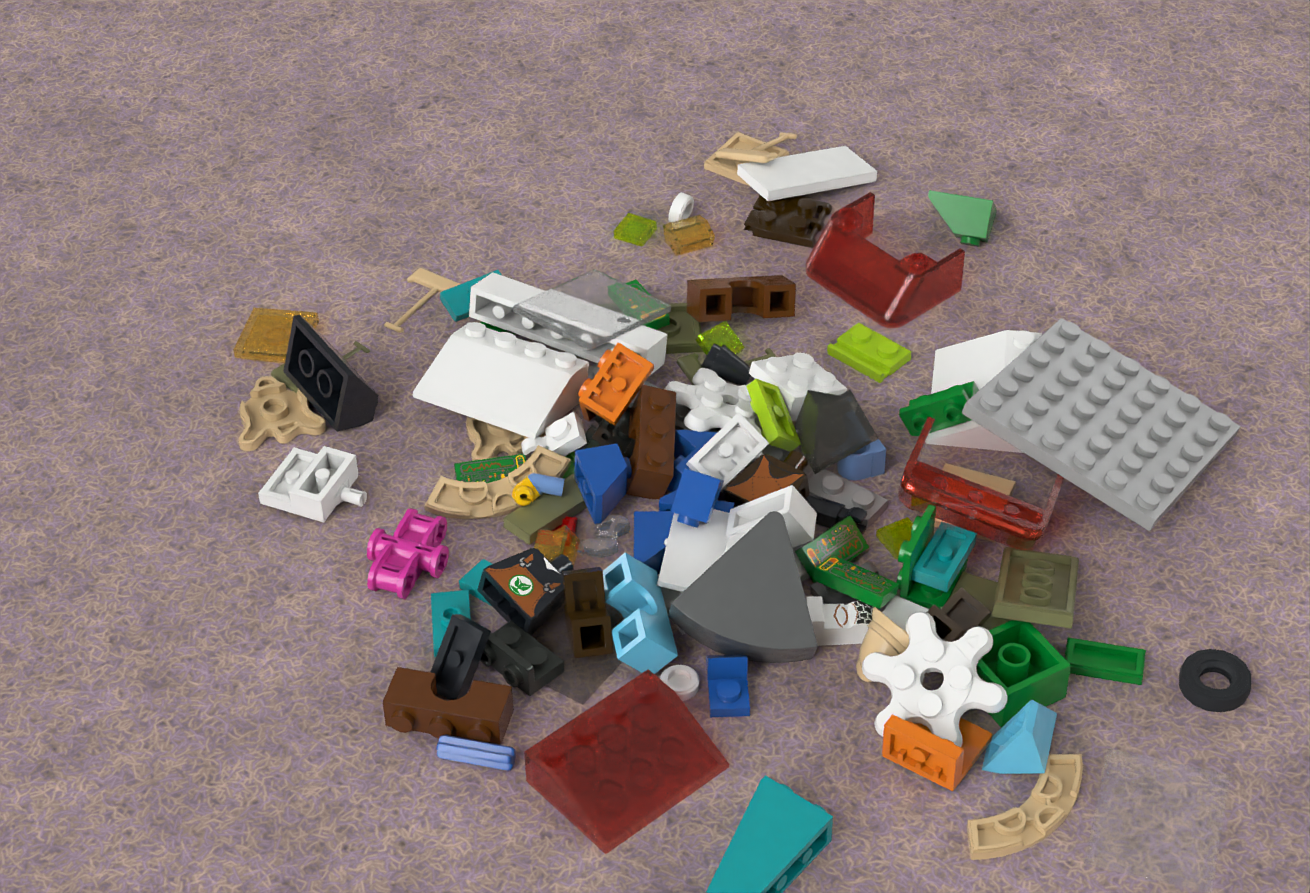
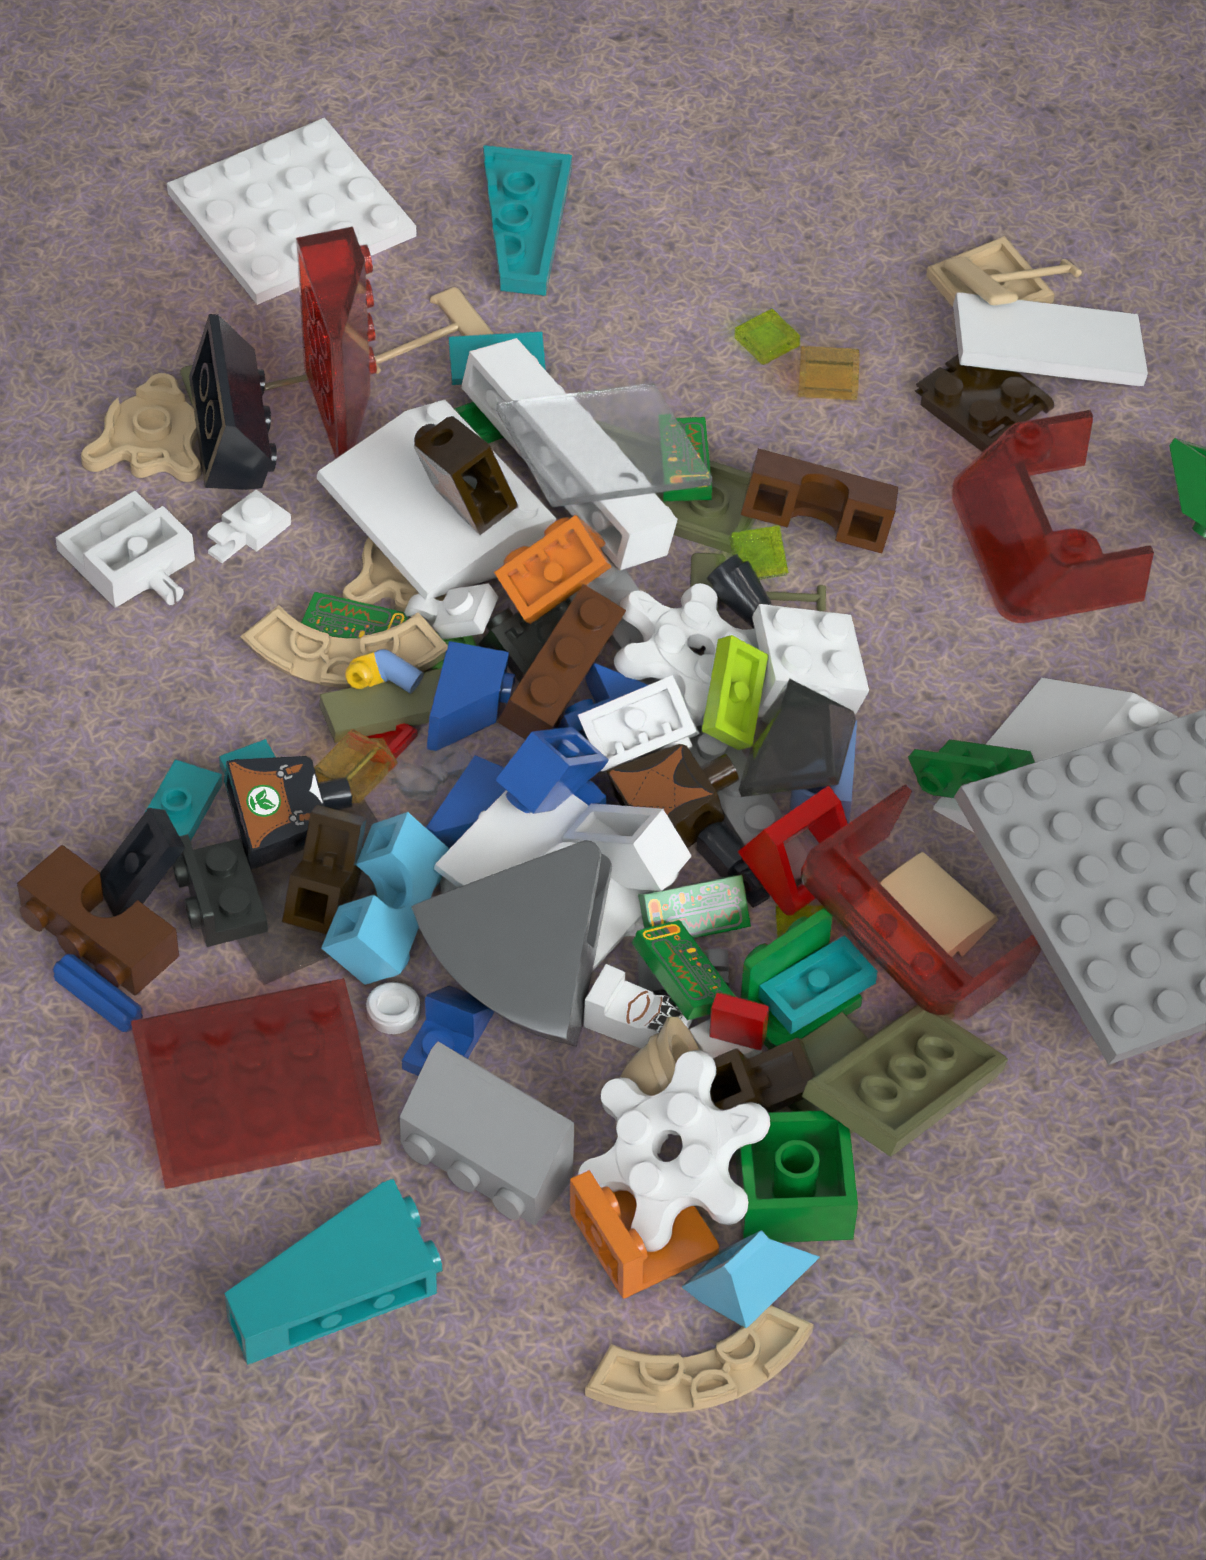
camera: 25 degrees right, 10 degrees up
clear yellow tile [233,308,319,363] -> none
dark pink axle [367,508,449,599] -> none
white tile [669,192,694,226] -> none
lime plate [827,322,912,383] -> none
green tile [1064,637,1146,685] -> none
black tyre [1179,649,1251,713] -> none
none -> white plate [167,118,416,305]
none -> white plate [207,490,291,563]
none -> clear red slope [296,226,377,459]
none -> light grey slope [400,1042,574,1226]
none -> dark brown torso [413,416,518,535]
none -> teal wing [483,145,572,296]
none -> red tile [709,993,769,1051]
none -> red tile [738,785,859,916]

